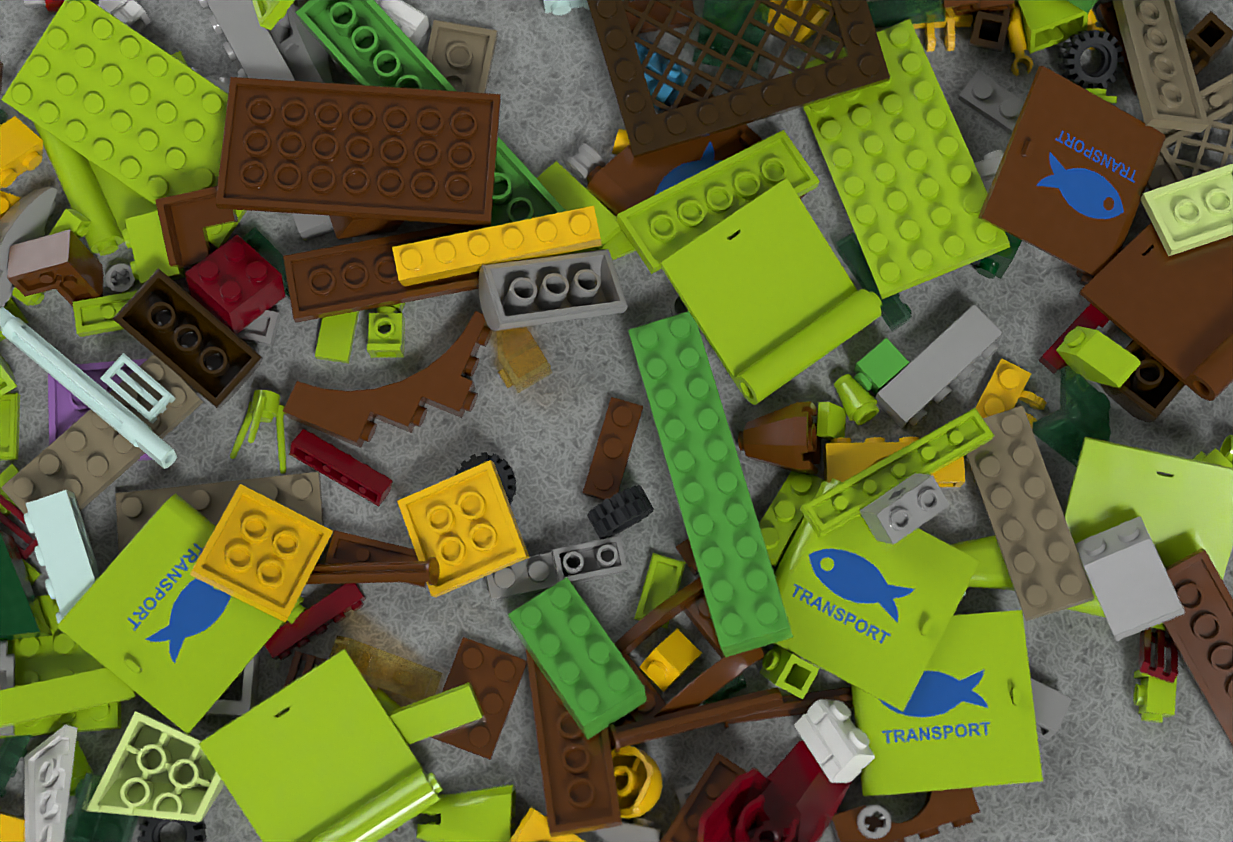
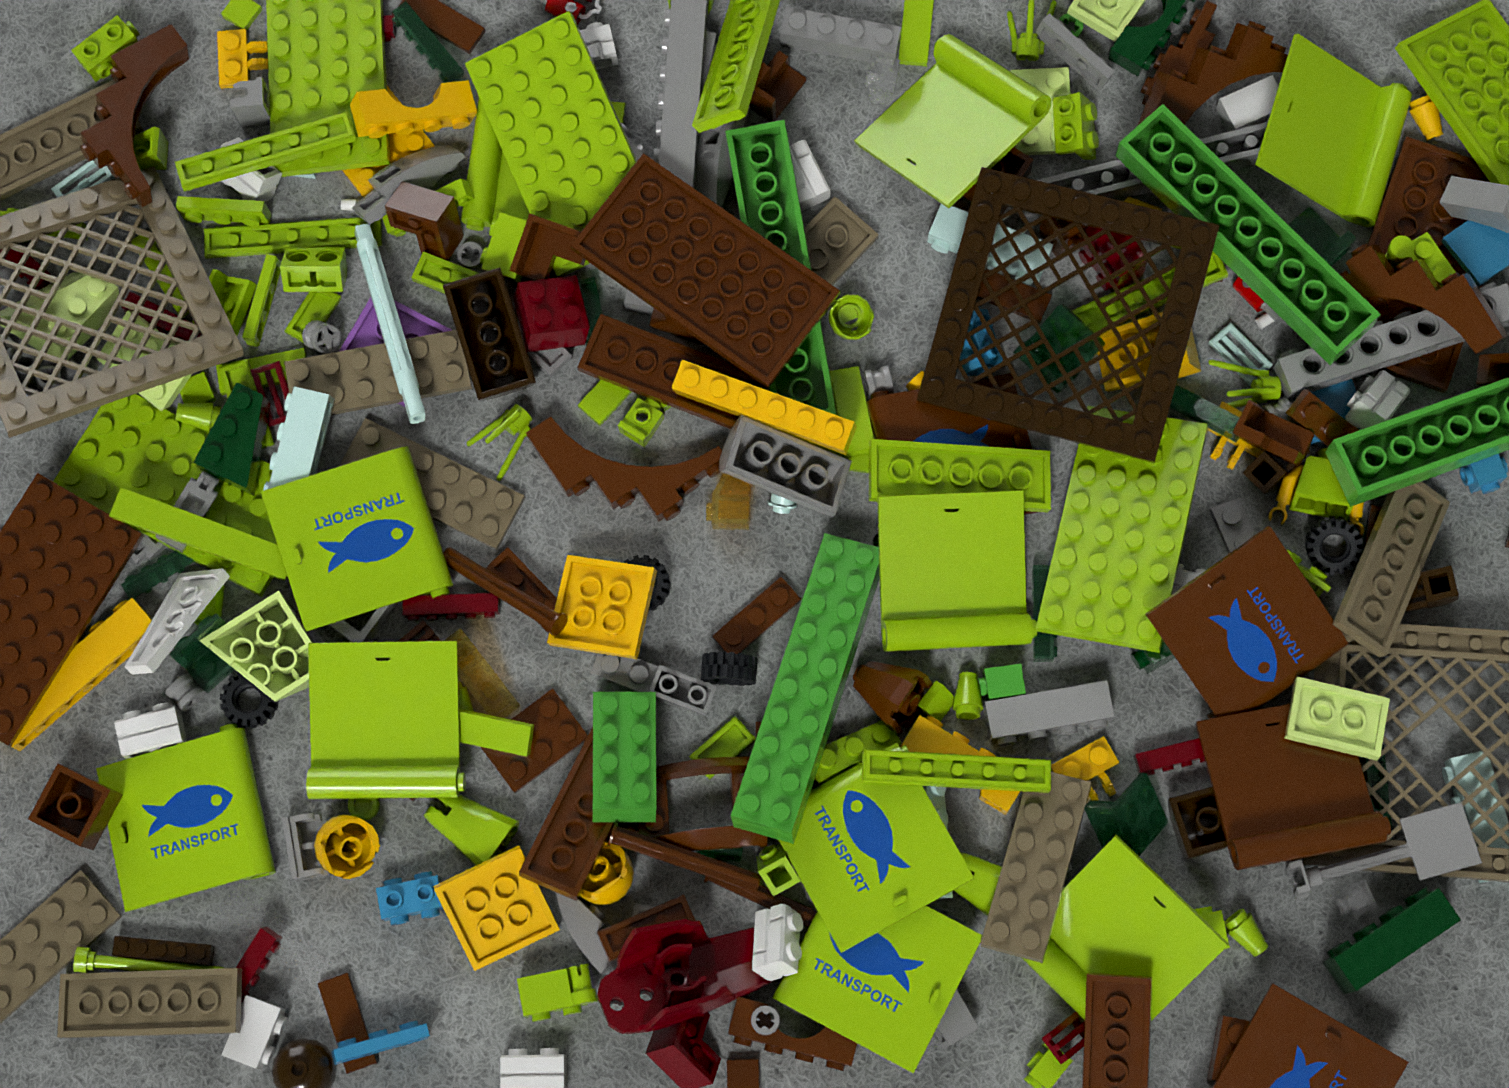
camera: 35 degrees right, 0 degrees up
light aqua tile [100,353,176,424] -> none
yellow plate [190,484,333,623] -> none
dark red piece [289,429,393,507] -> none
yellow brick [639,629,702,692] -> none
light grey brick [860,473,950,544] -> none
lime slope [1056,326,1141,388] -> none
light grey slope [1075,516,1185,641] -> none
none -> light grey wheel [302,320,341,354]
none -> light aqua plate [767,493,797,514]
none -> lime hair [828,295,874,340]

